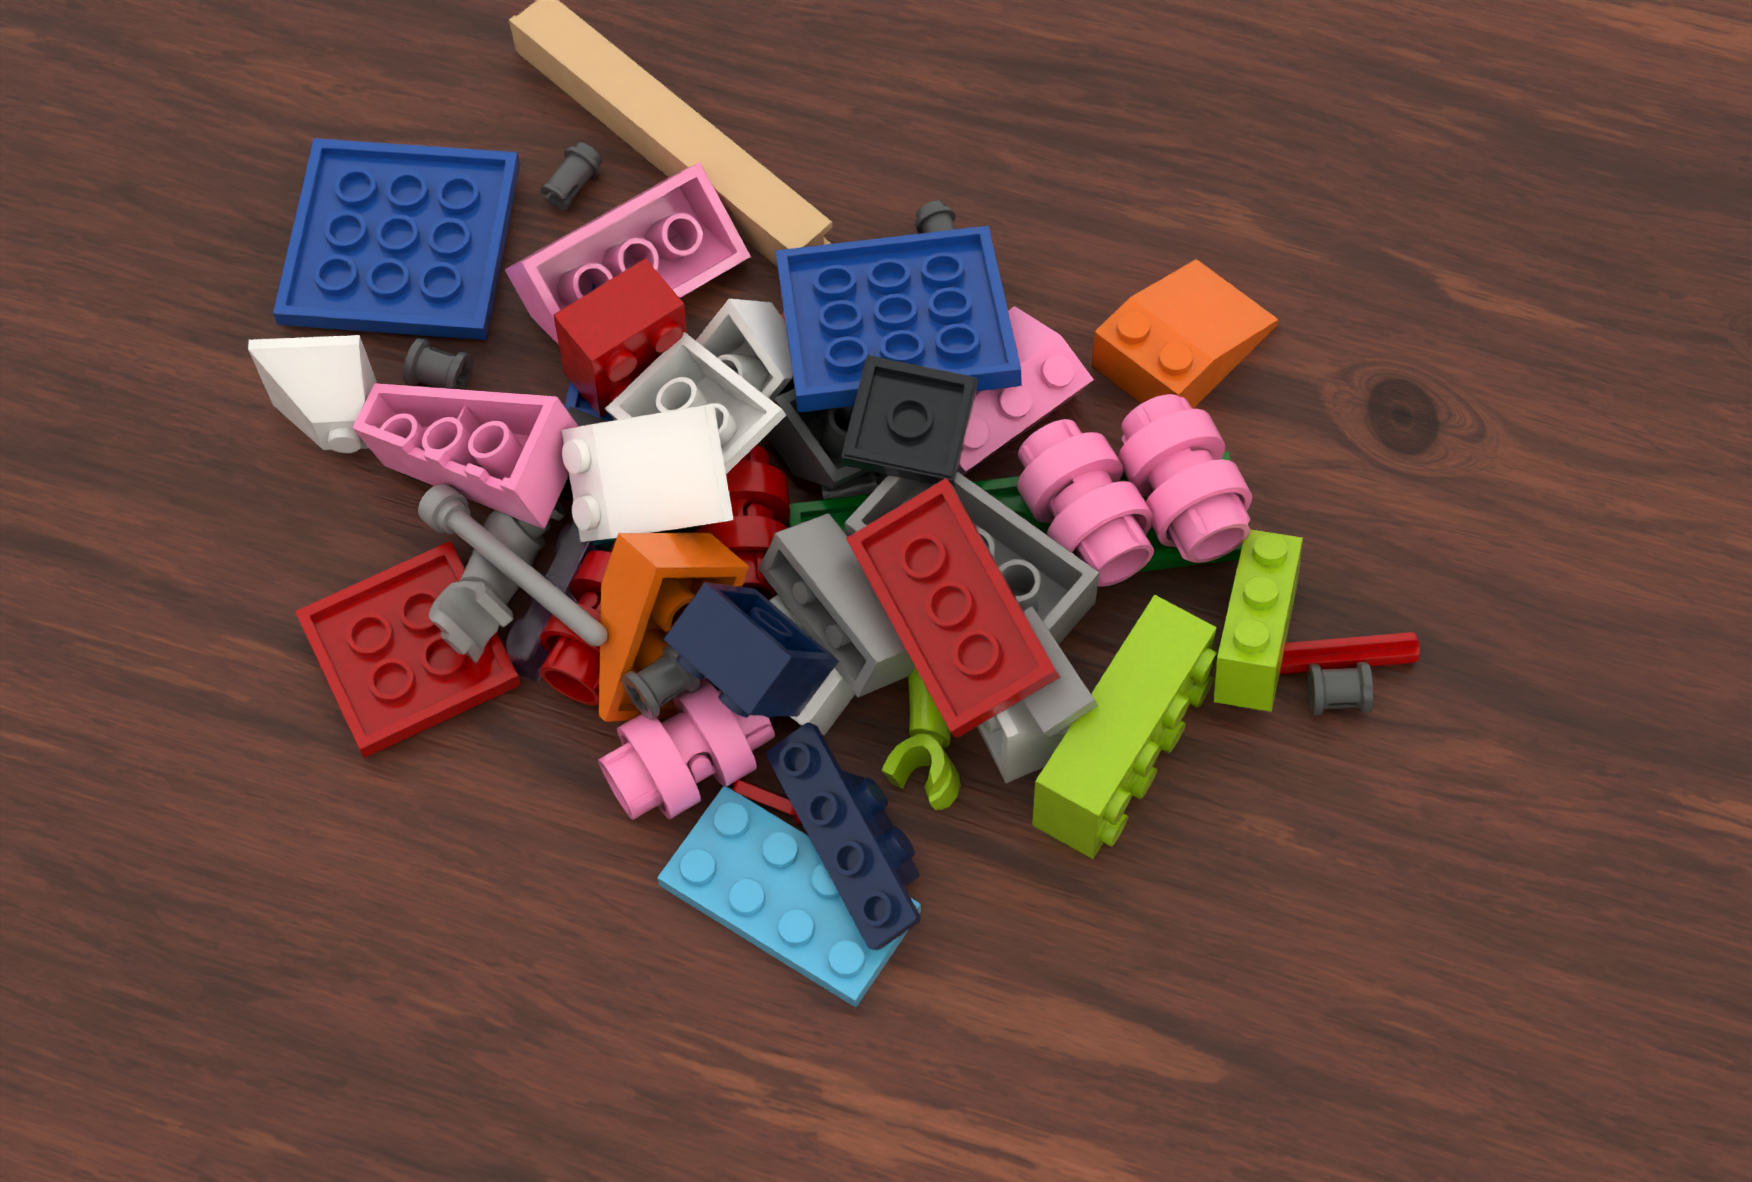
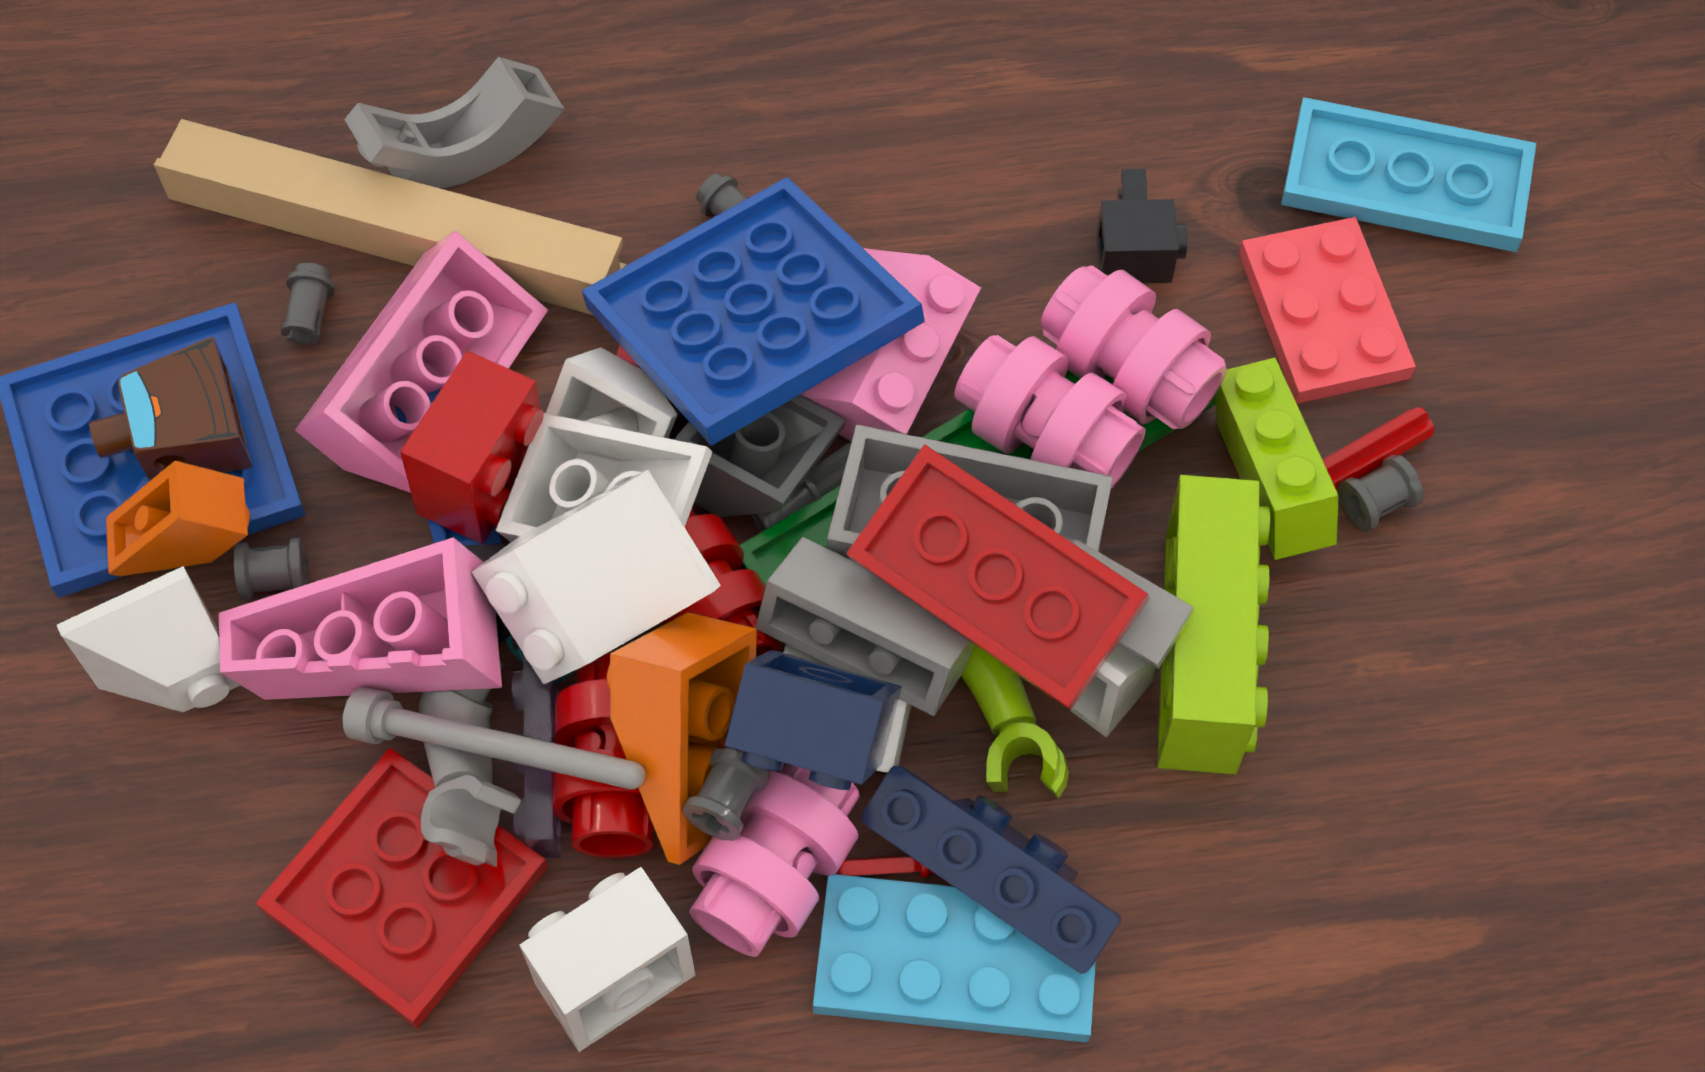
camera: 30 degrees left, 0 degrees up
black tile [841,355,978,487] -> none
orange slope [1091,259,1279,409] -> none
none -> reddish brown torso [89,337,253,480]
none -> orange slope [106,461,250,576]
none -> light grey arch [344,57,565,189]
none -> white brick [520,867,696,1052]
none -> black brick [1096,169,1187,283]
none -> coral plate [1239,217,1416,404]
none -> medium azure plate [1281,97,1536,252]

